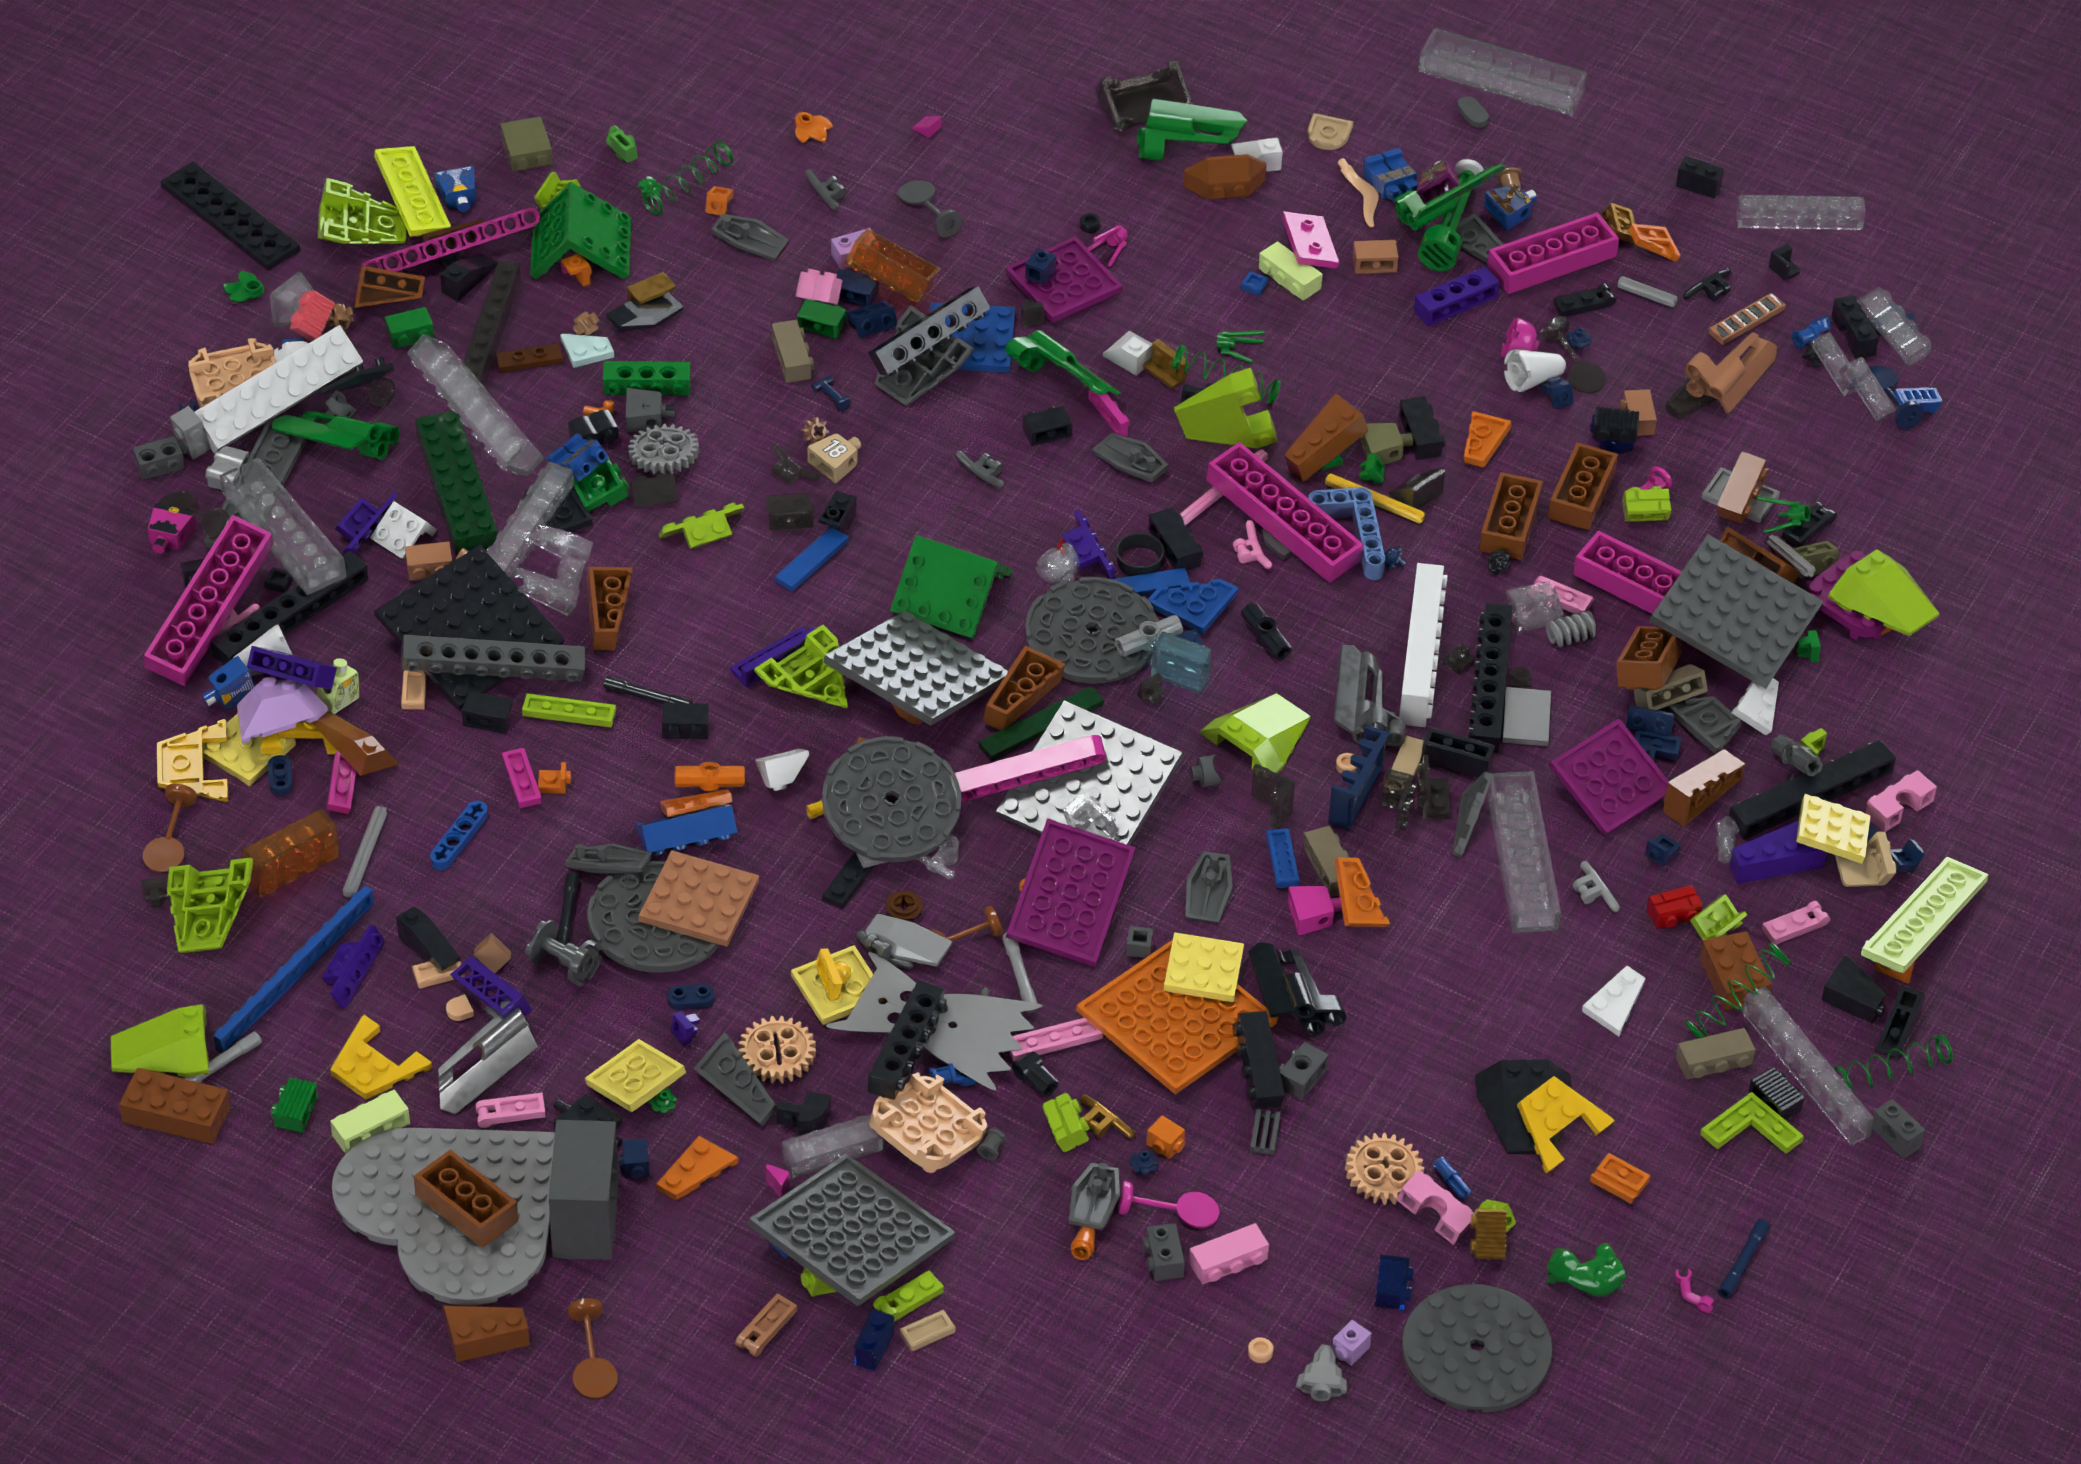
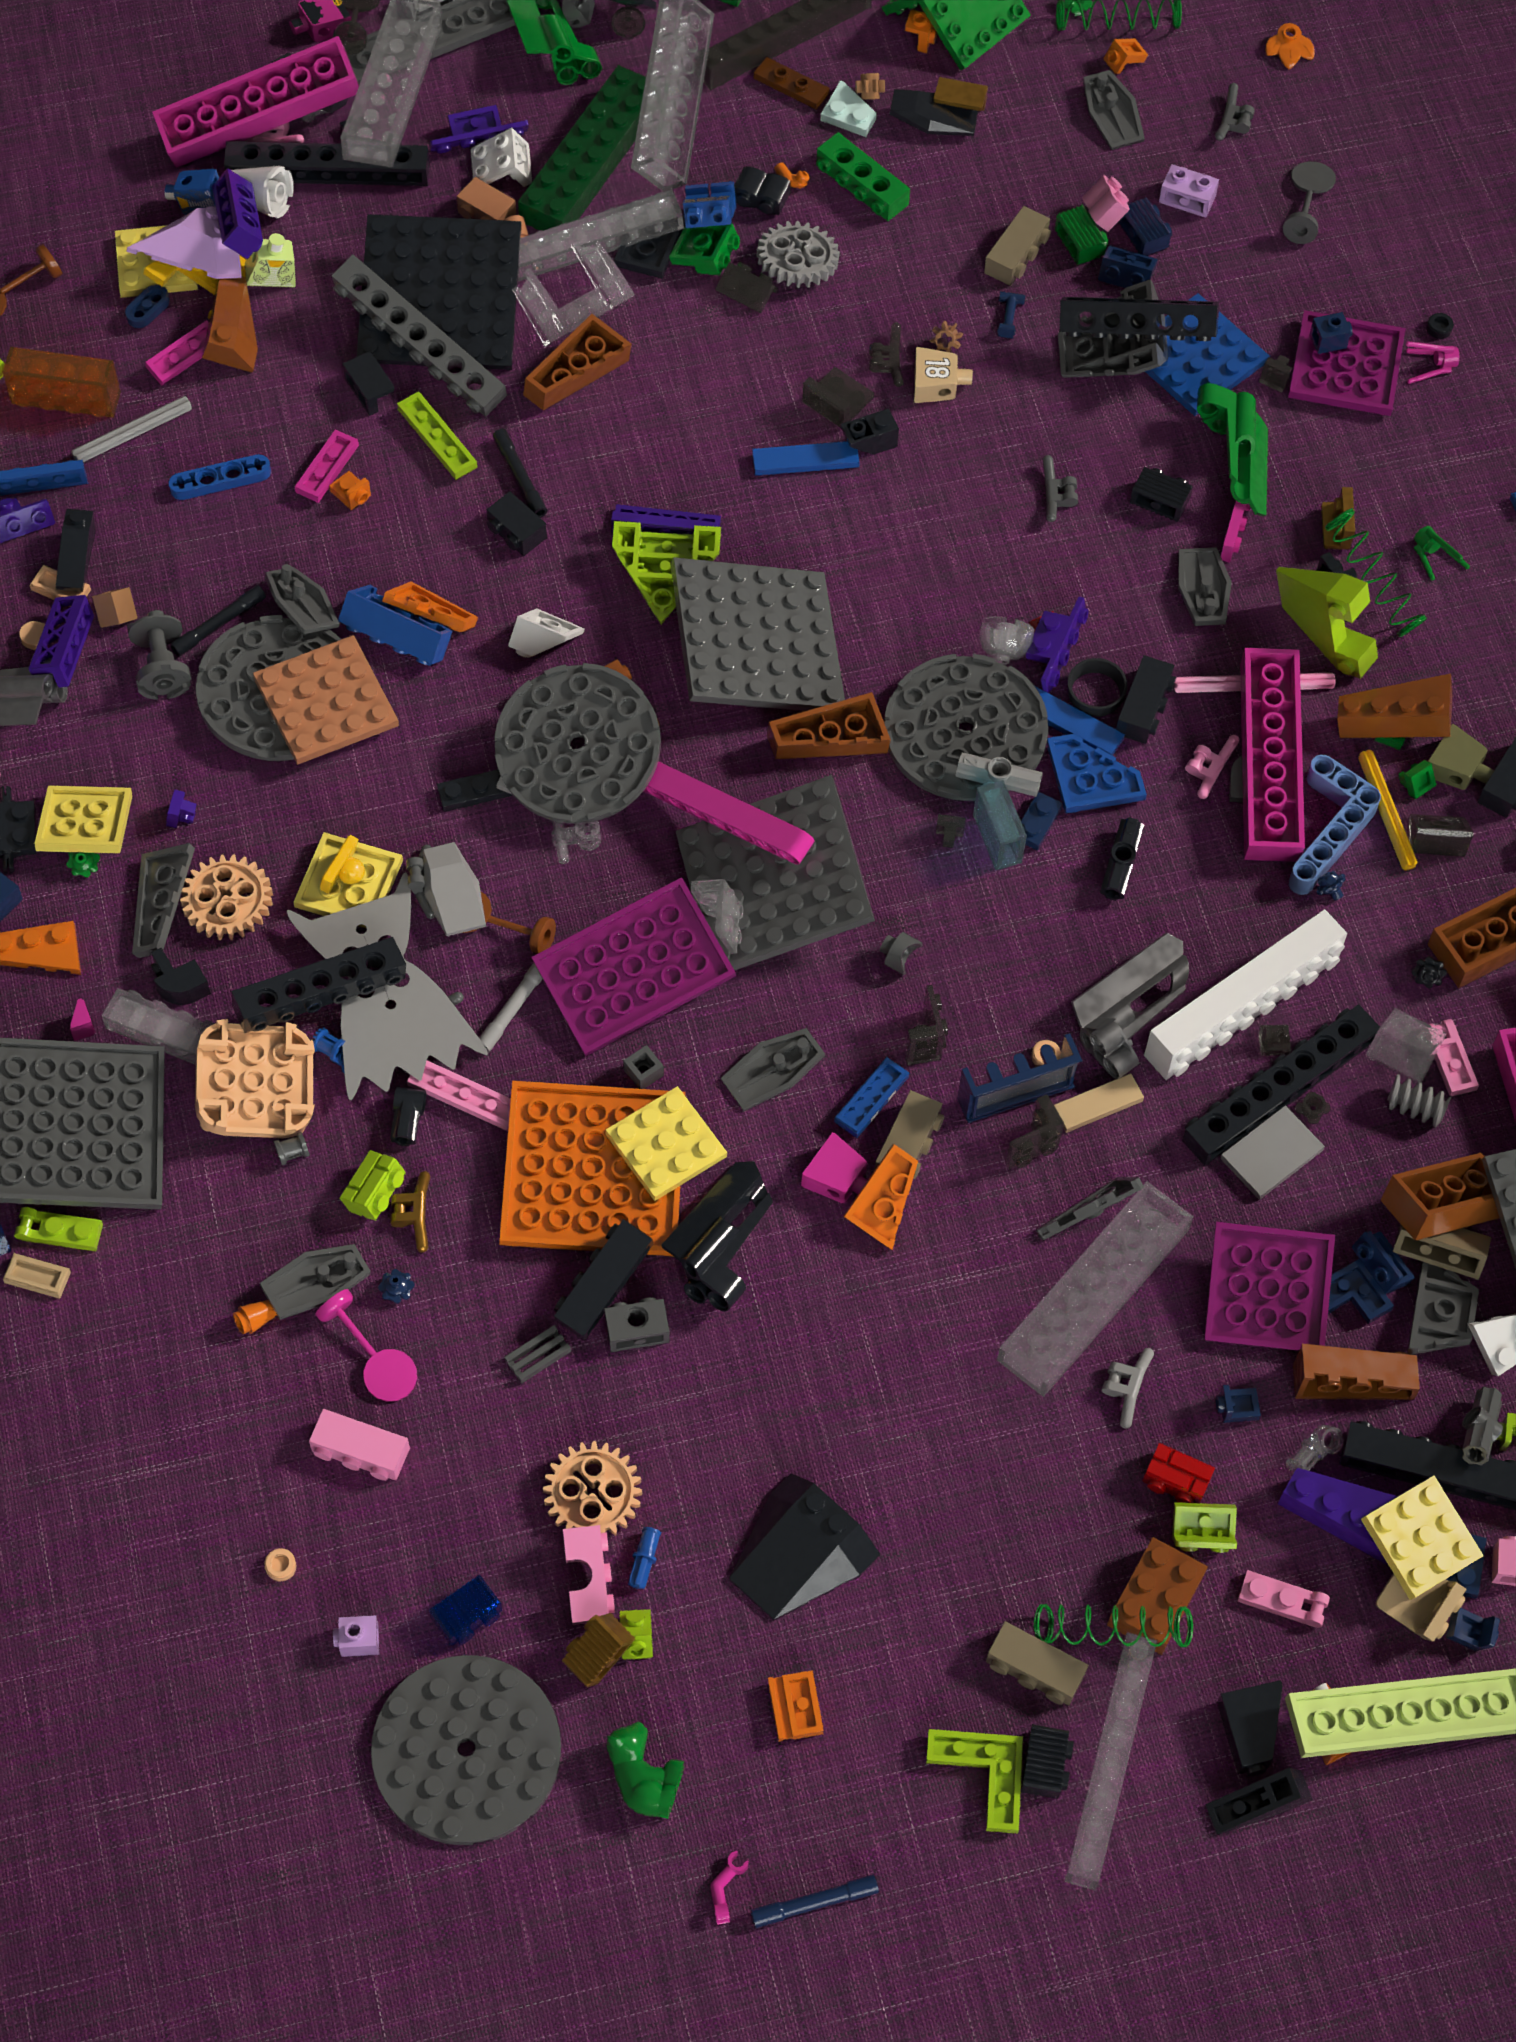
camera: 45 degrees right, 15 degrees up
yellow wing [157,719,228,802] -> none
light nougat tile [401,670,427,709] -> none
dark grey torso [626,388,675,433] -> none
lime bracket [658,503,744,549] -> none
dark blue plate [667,984,715,1010] -> none
orange piece [674,762,745,791] -> none
clear orange brick [845,228,941,302] -> none
reddish brown gear [885,890,923,921] -> none
green bracket [890,535,1013,639] -> none
dark pink slope [913,116,942,138] -> none
dark green tile [979,686,1104,761] -> none
white slope [1103,331,1152,376] -> none
dark grey brick [1142,1223,1185,1281] -> none
orange brick [1146,1115,1186,1159] -> none
lime wedge [1200,693,1311,780] -> none
light grey rock [1296,1345,1347,1401] -> none
clear smoke bracket [1416,755,1451,819] -> none
black brick [1421,727,1495,777] -> none
yellow wing [1517,1076,1615,1174] -> none
white wing [1582,966,1645,1037] -> none
green piece [1833,1034,1953,1096] -> none
dark grey brick [1871,1099,1925,1159] -> none

